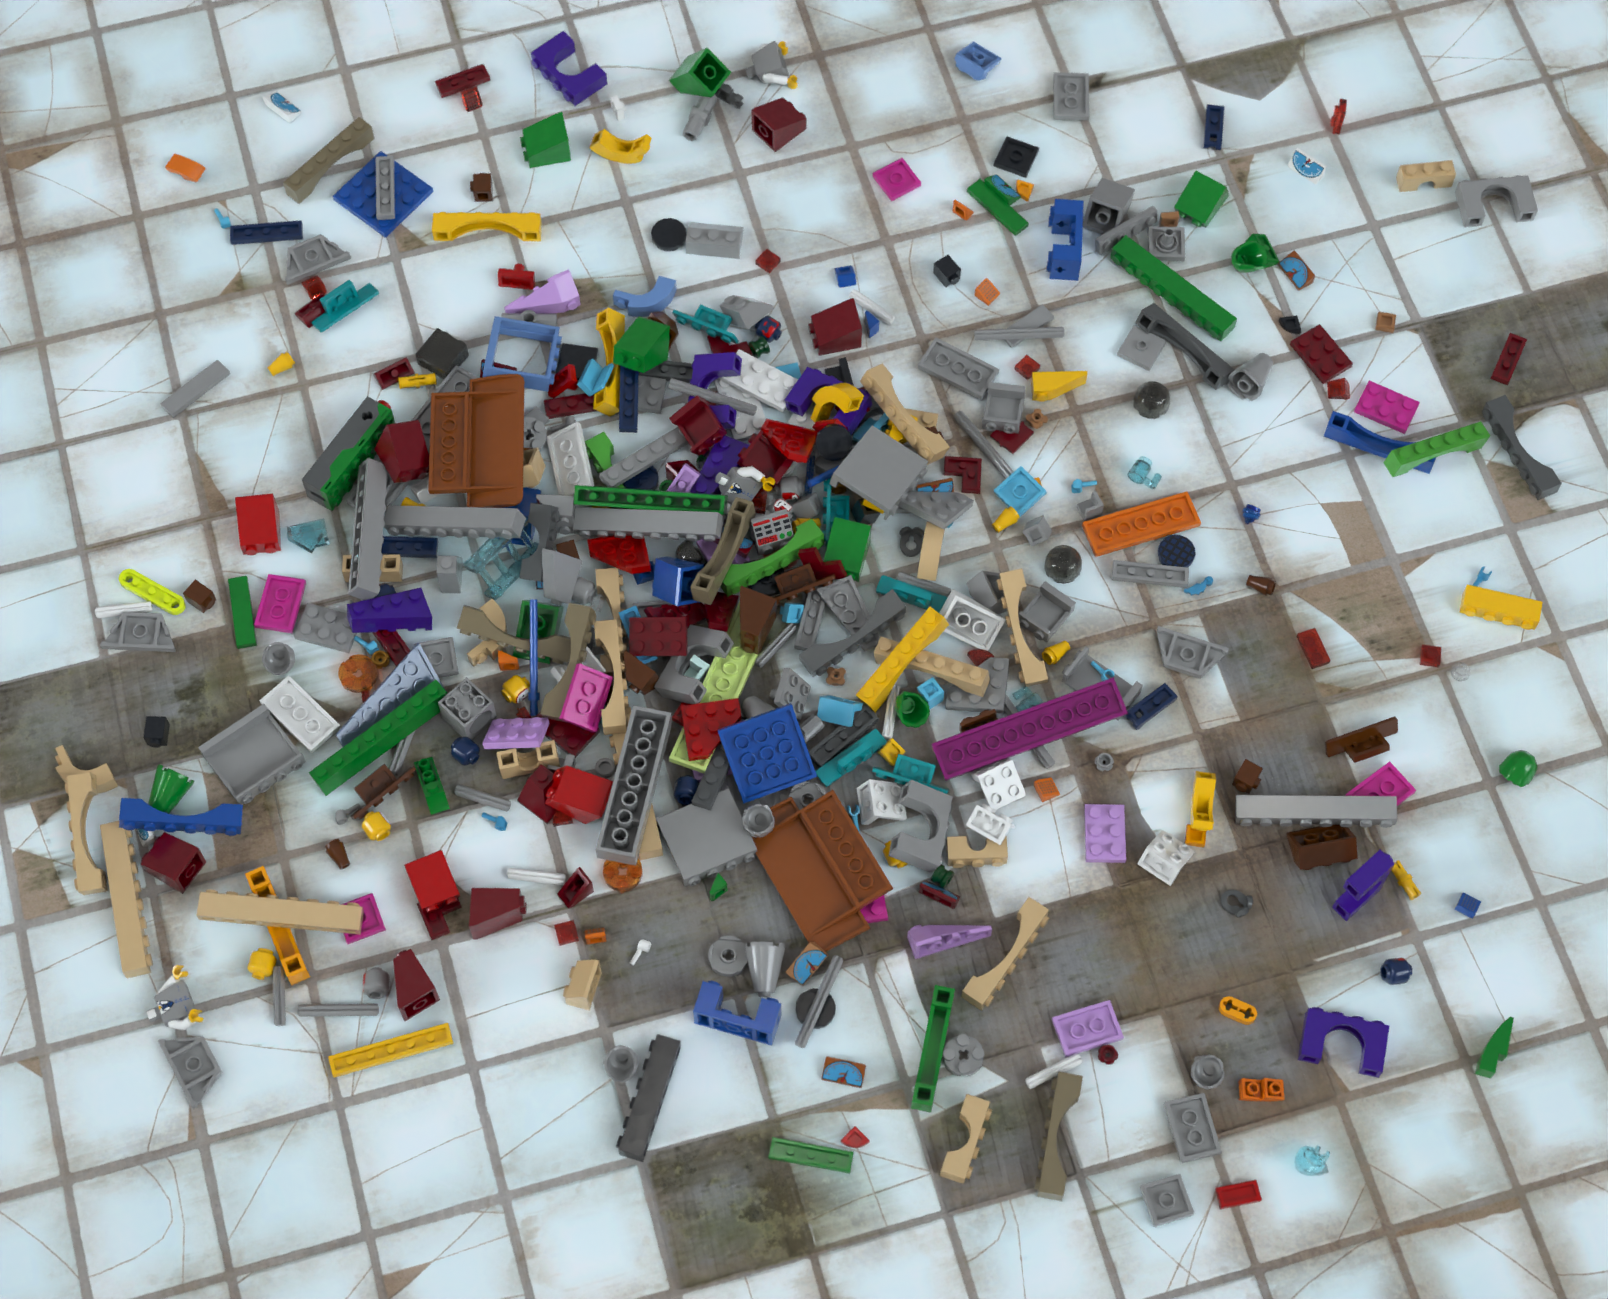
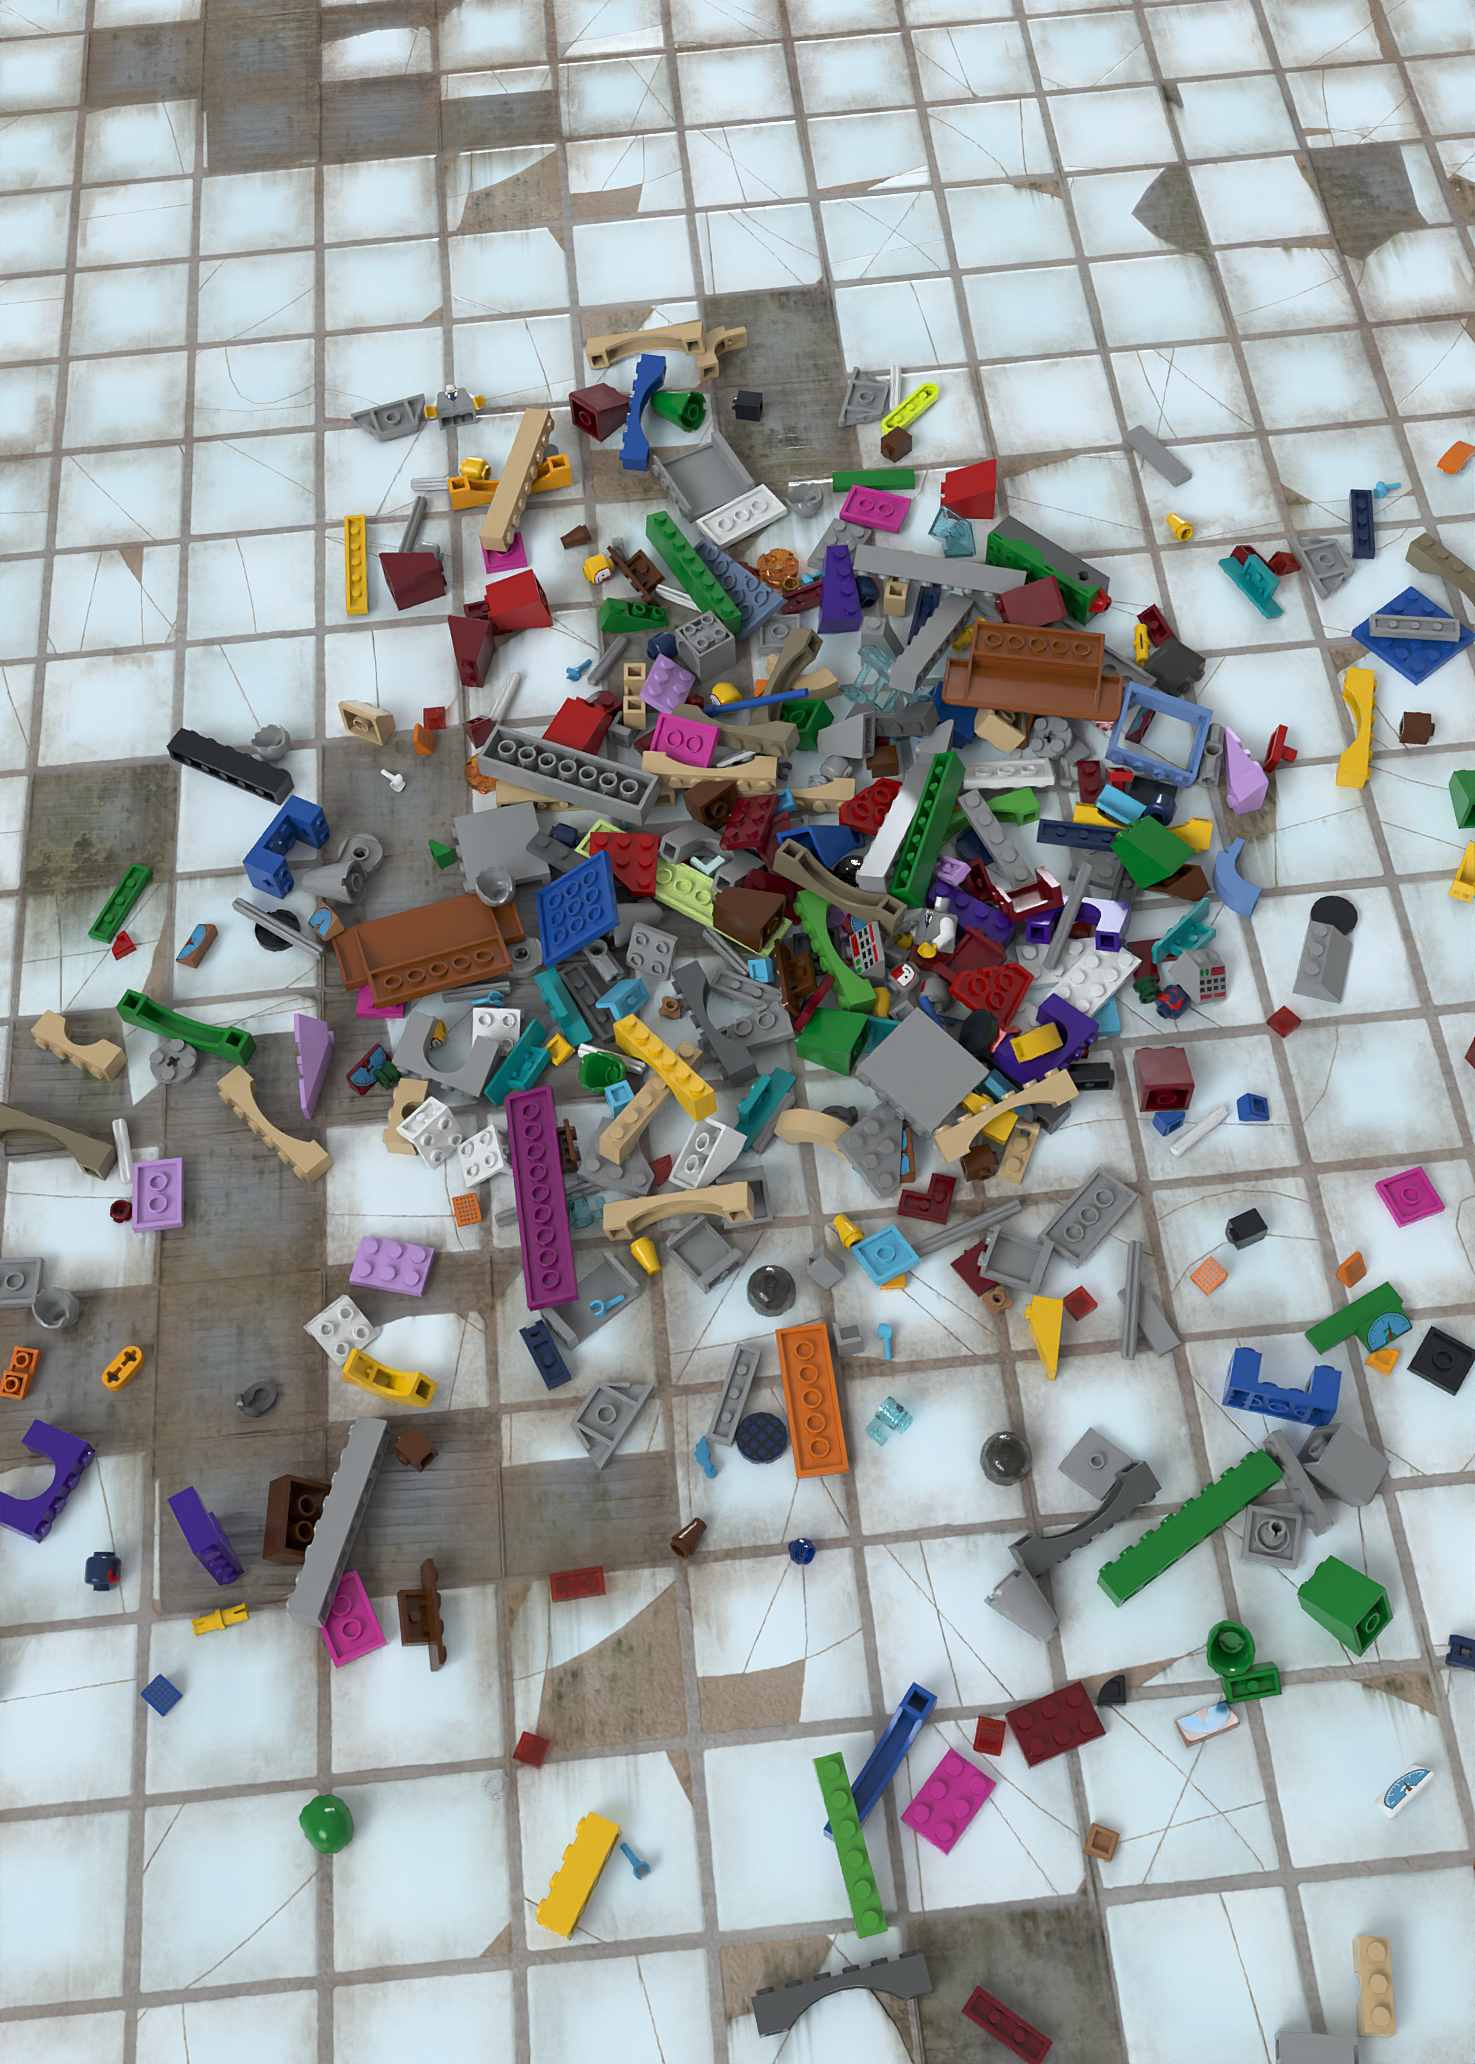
camera: 105 degrees right, 5 degrees down
tan brick [100,821,153,978] -> none
light grey plate [1094,753,1114,771] -> none
medium nougat tile [1159,211,1179,227] -> none
none -> dark blue head [1144,794,1177,827]

